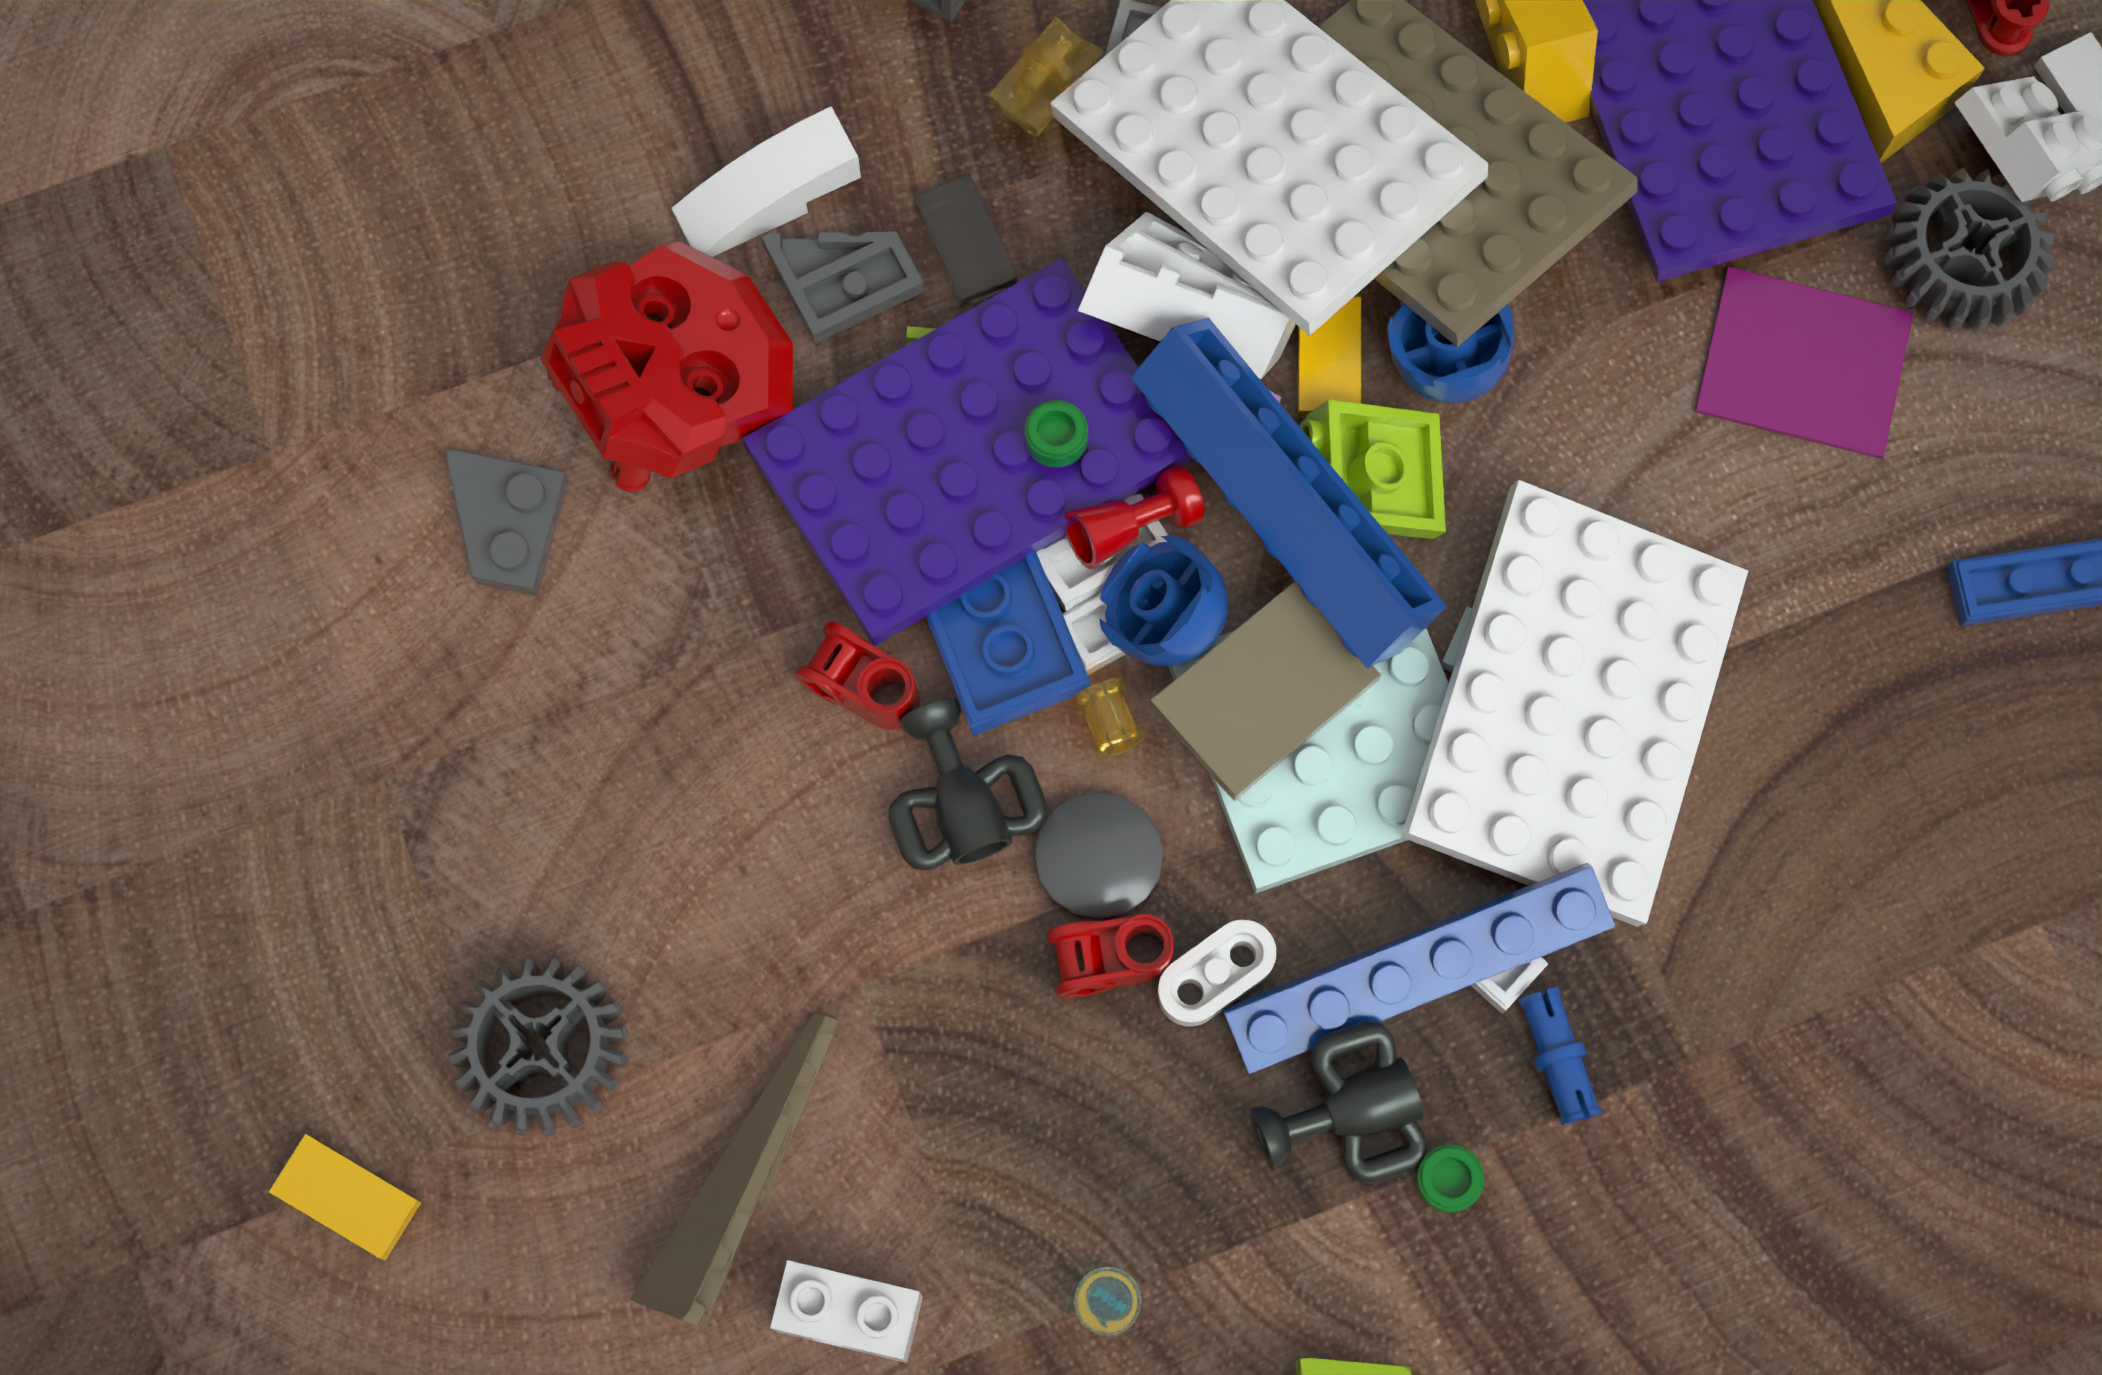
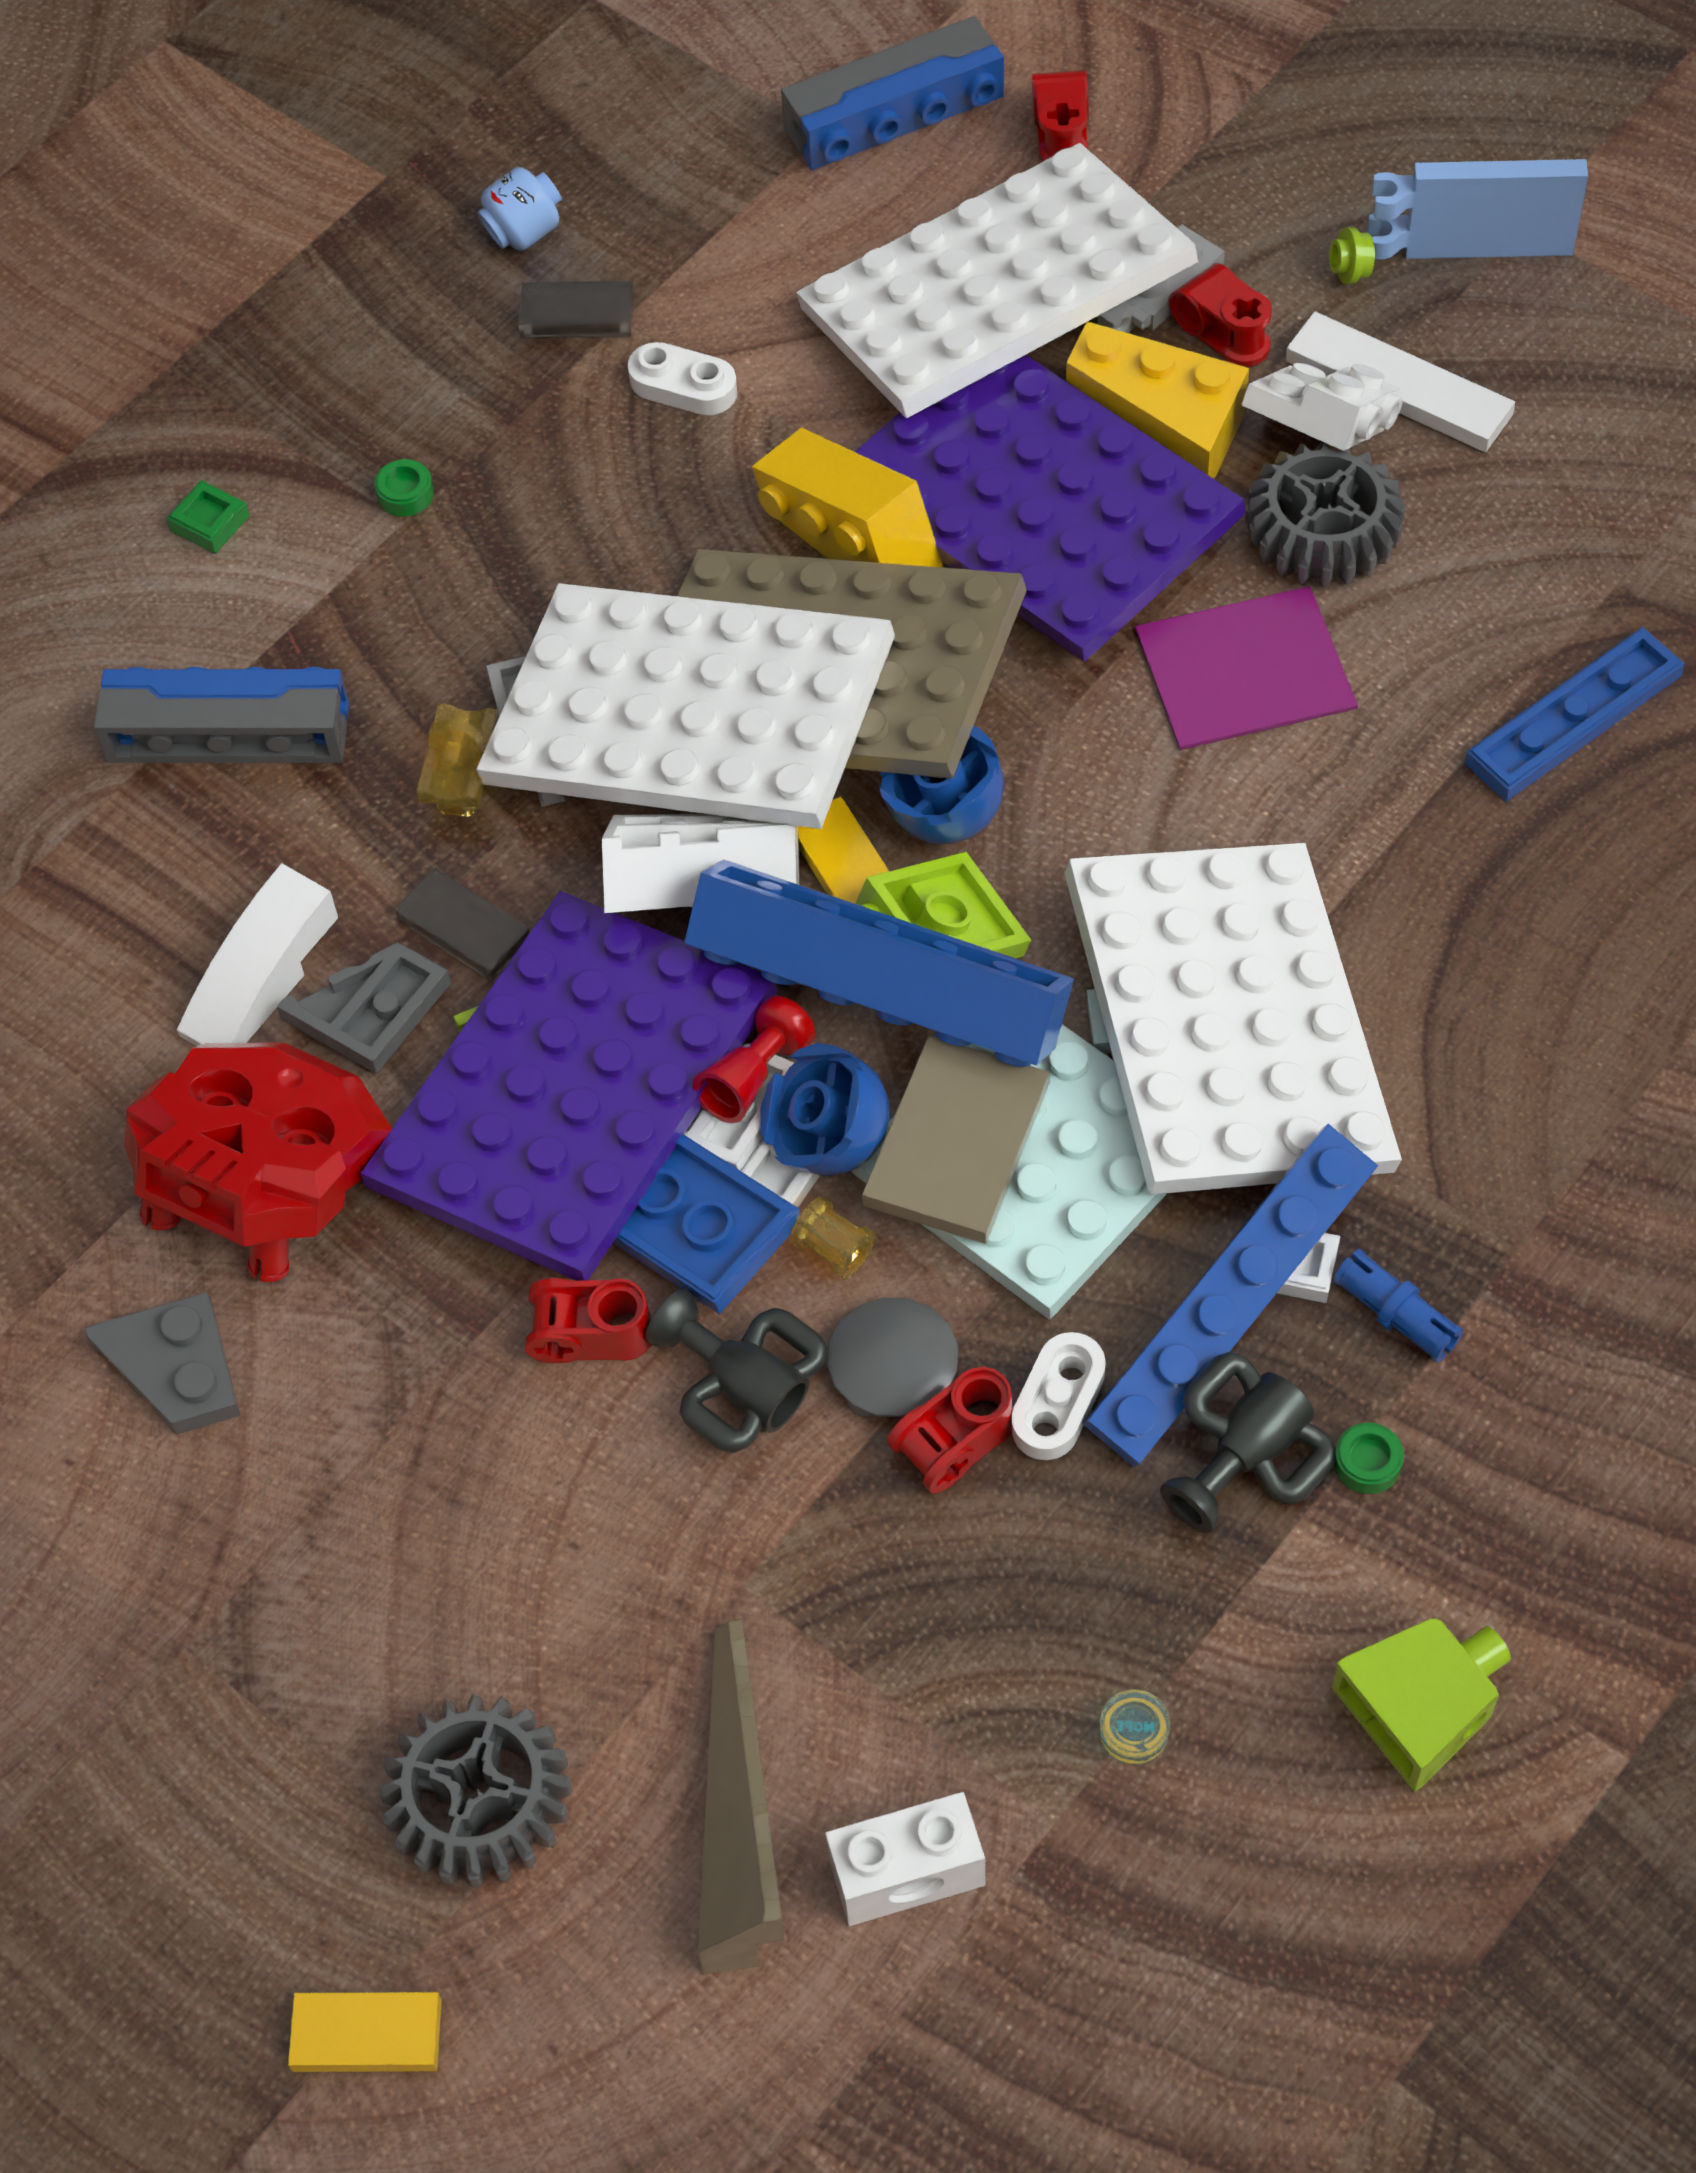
camera: 25 degrees left, 15 degrees down
green tile [1025,400,1088,468] -> none

